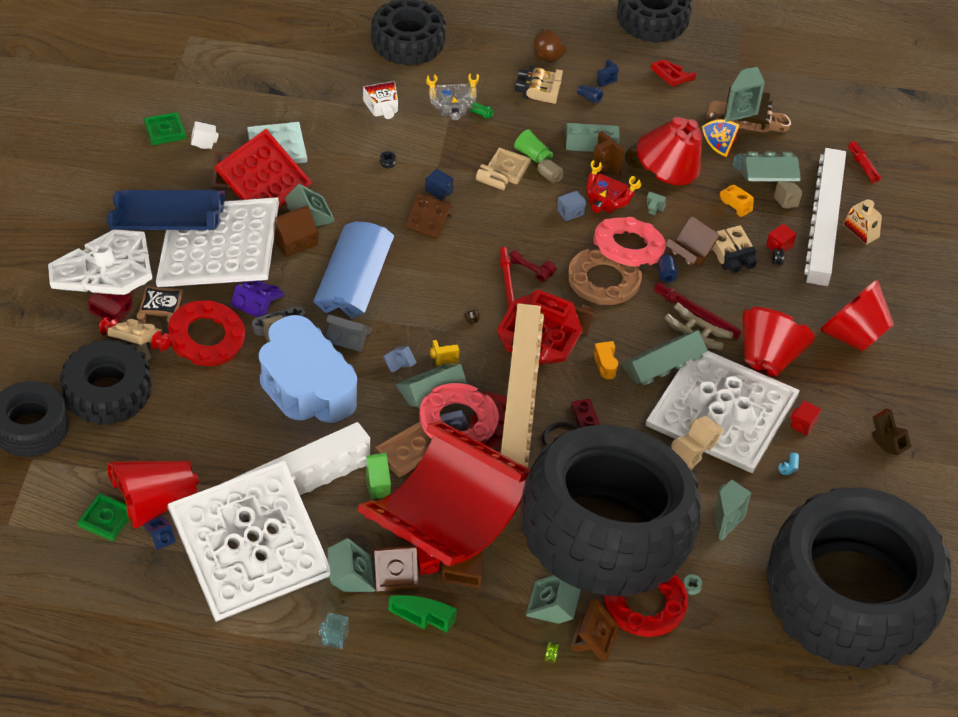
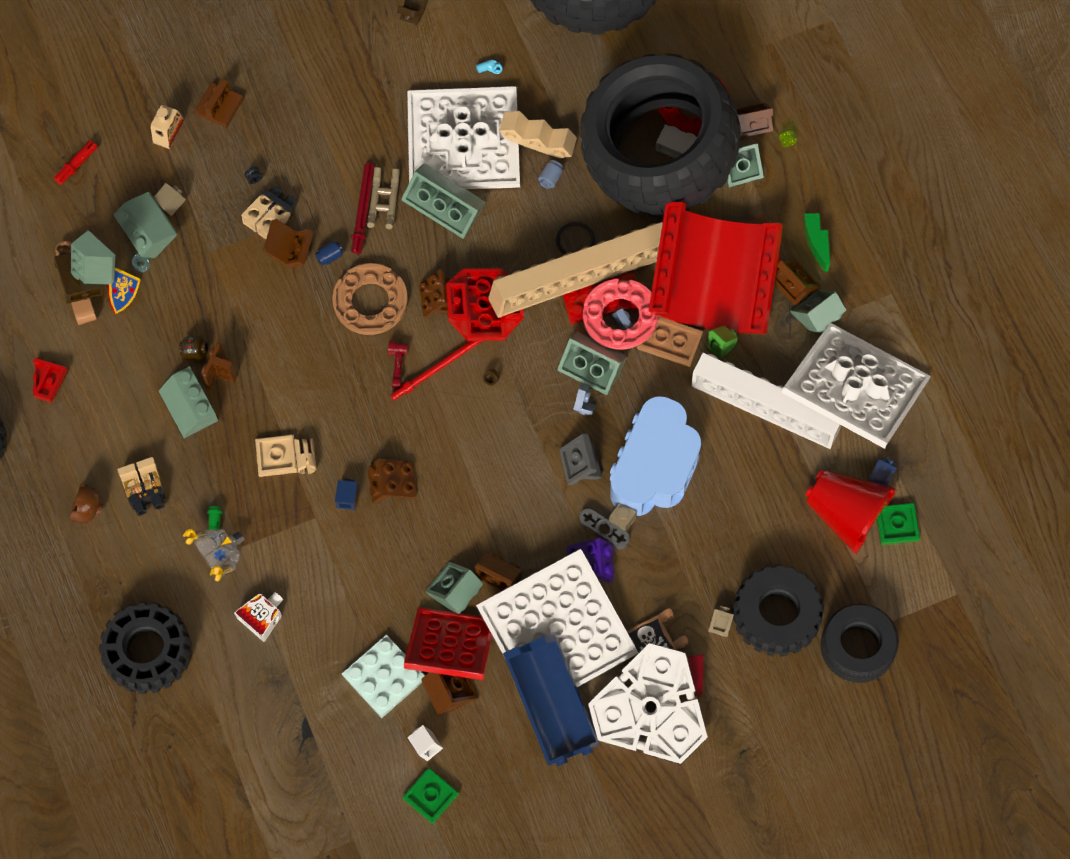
camera: 115 degrees left, 20 degrees up
tan plate [99,317,171,352] -> none
red plate [167,300,245,366] -> none
medium blue cylinder [313,221,394,319] -> none
clear light blue brick [319,612,349,649] -> none
black bush [380,151,396,168] -> none
yellow bracket [430,340,459,366] -> none
bright green plant [514,129,553,163] -> none
dark tan brick [537,159,563,183] -> none
sand blue brick [557,191,586,221] -> none
dark red hinge [571,398,600,428] -> none
dark blue cone [577,85,603,104] -> none
red torso [586,160,641,213] -> none
coral plate [593,217,666,267] -> none
light orange leg [593,341,618,379] -> none
dark blue bracket [597,59,619,87] -> none
red cone [636,117,702,186] -> none
sand green tile [647,191,666,216] -> none
sand green slope [714,480,751,541] -> none
light orange leg [720,185,754,217] -> none
red cone [742,307,815,377] -> none
red brick [766,224,797,252] -> none
red brick [790,400,821,436] -> none
white brick [804,148,846,286] -> none
red cone [819,279,894,352] -> none
none -> reddish brown bracket [194,79,244,128]

